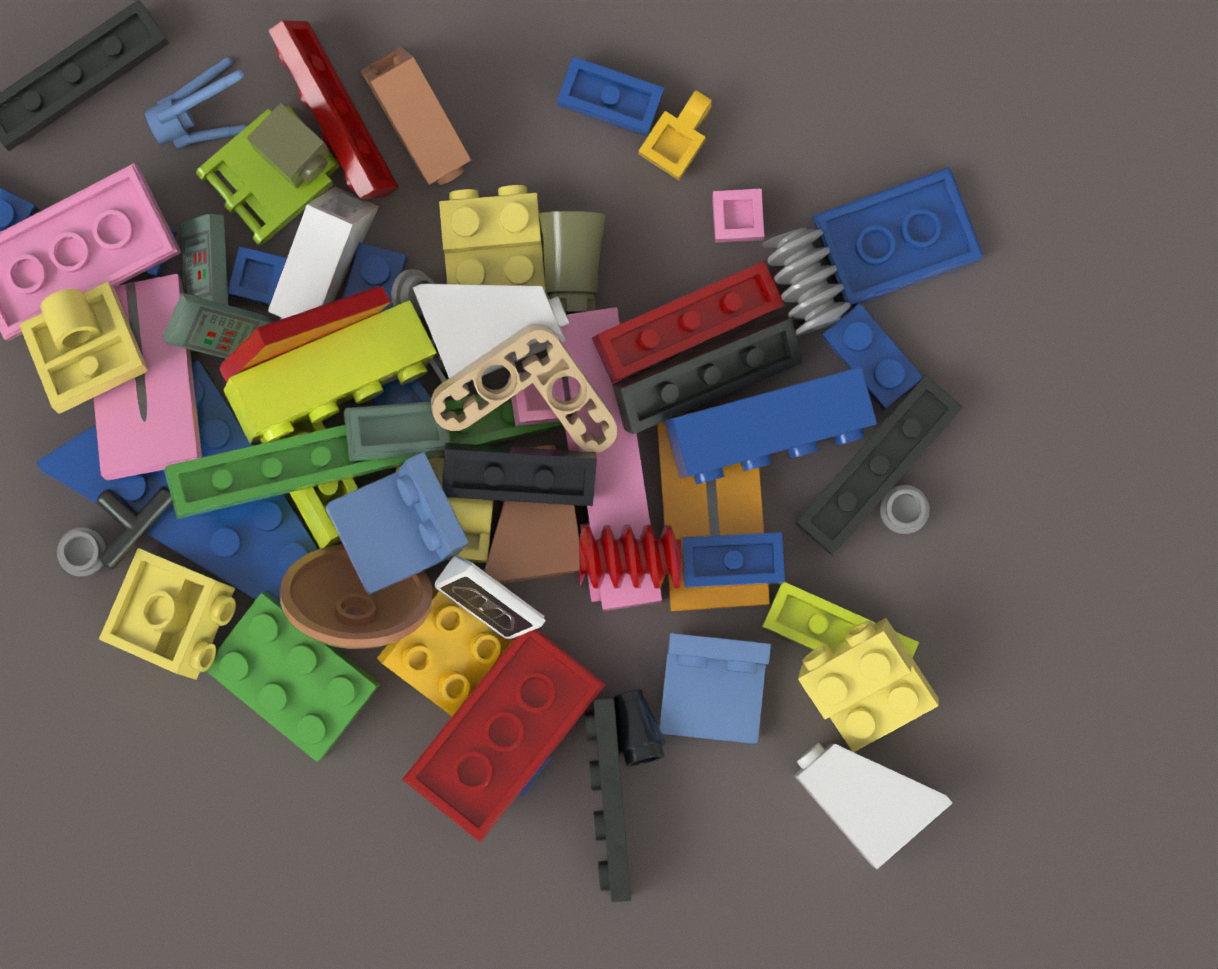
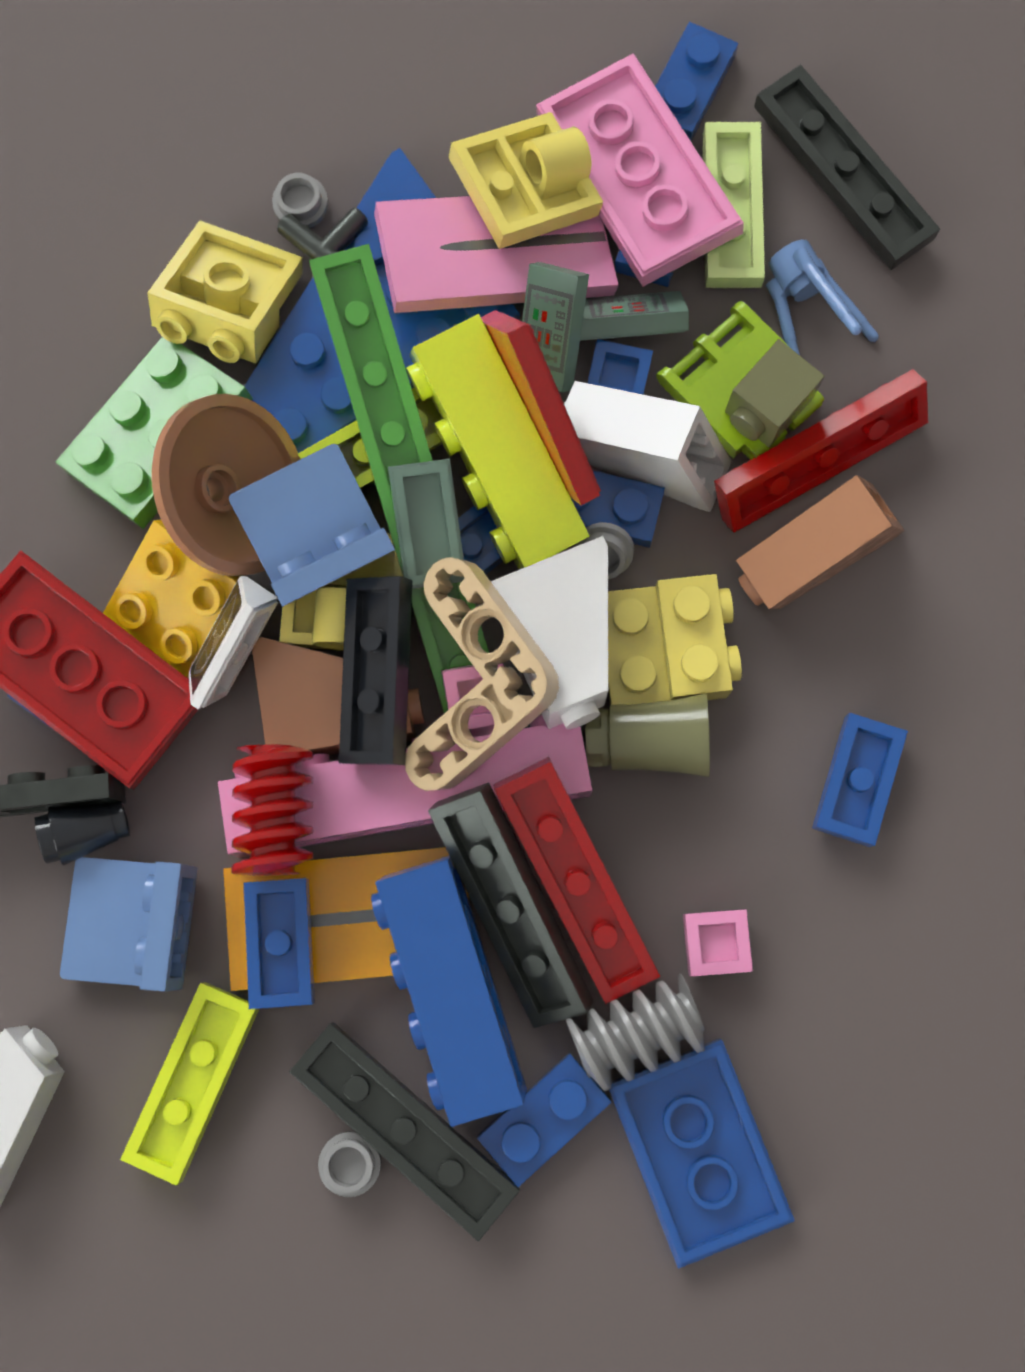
camera: 90 degrees right, 5 degrees down
yellow plate [638,90,712,181] -> none
light yellow plate [798,618,939,752] -> none
none -> yellowish green plate [703,122,765,288]

